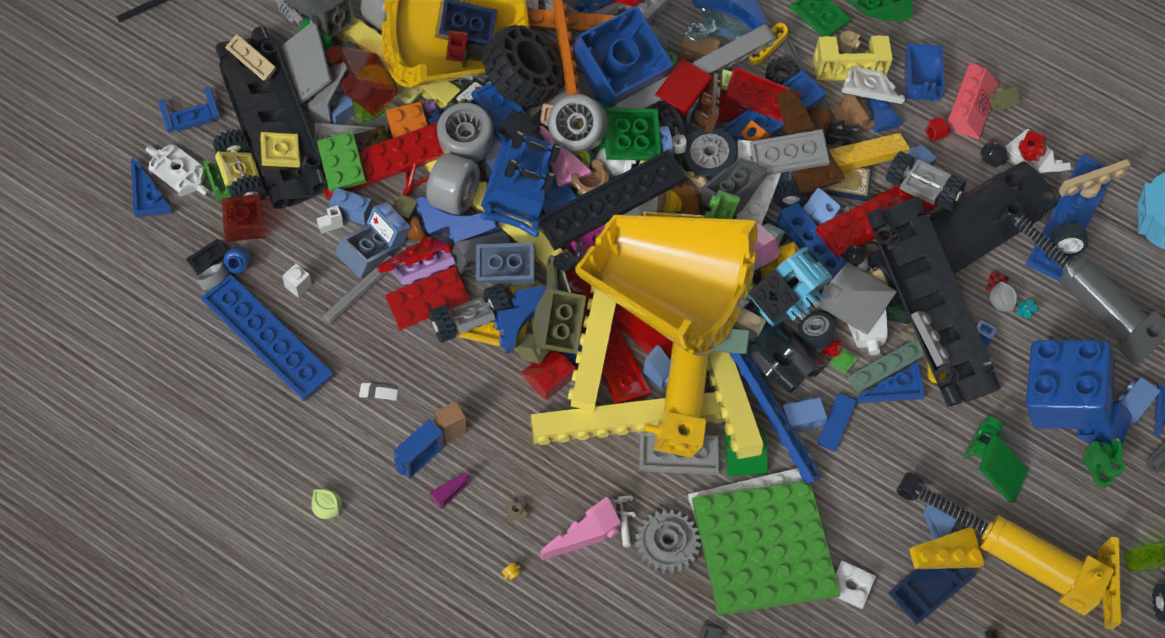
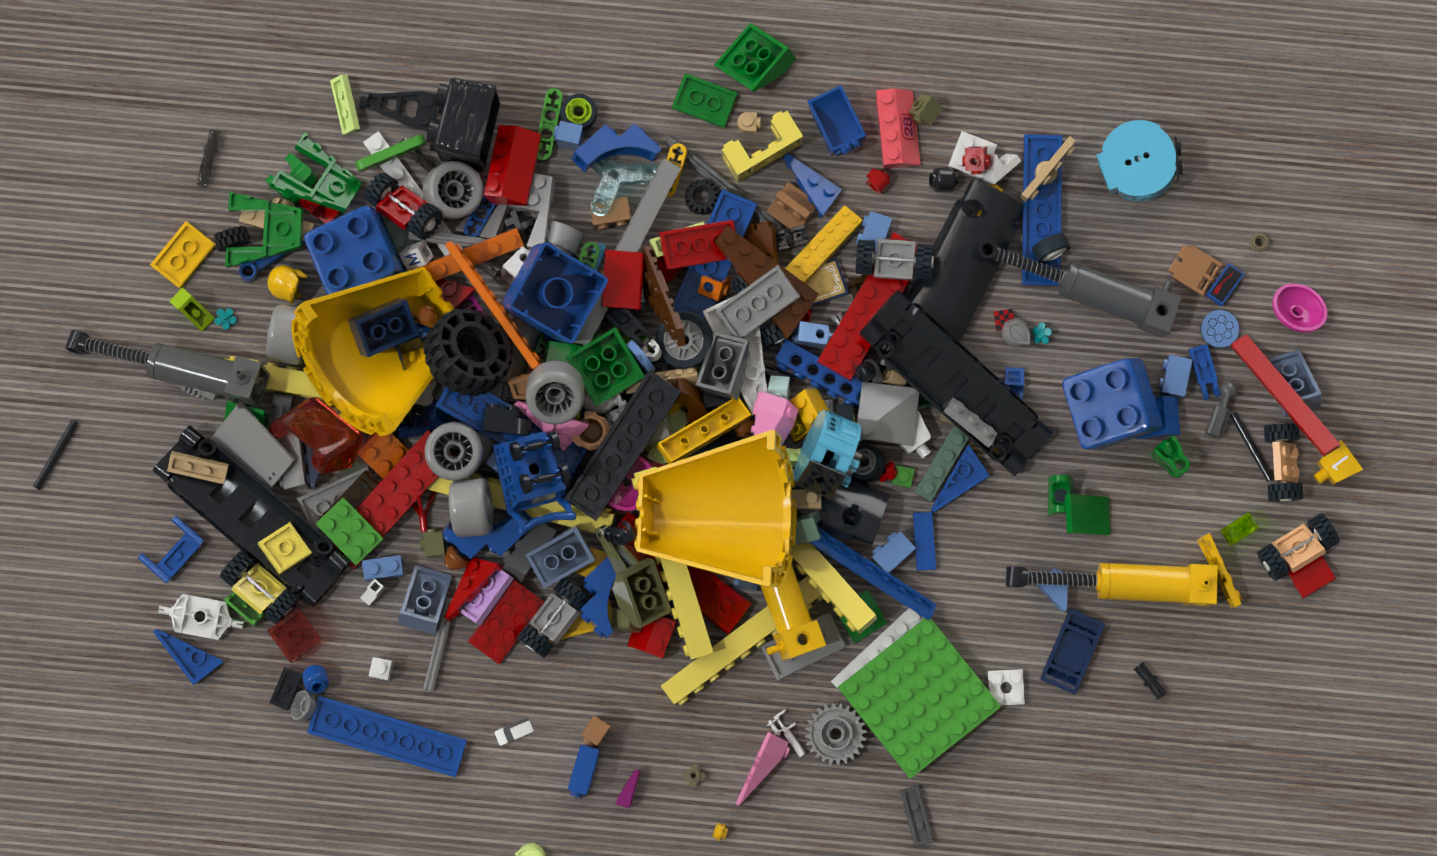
camera: 25 degrees left, 20 degrees up
medium blue brick [367,202,411,248] -> none
dark red slope [446,31,467,62] -> none
bright green bracket [703,190,740,219] -> none
white wing [842,66,905,104] -> none
yellow wing [909,527,985,569] -> none

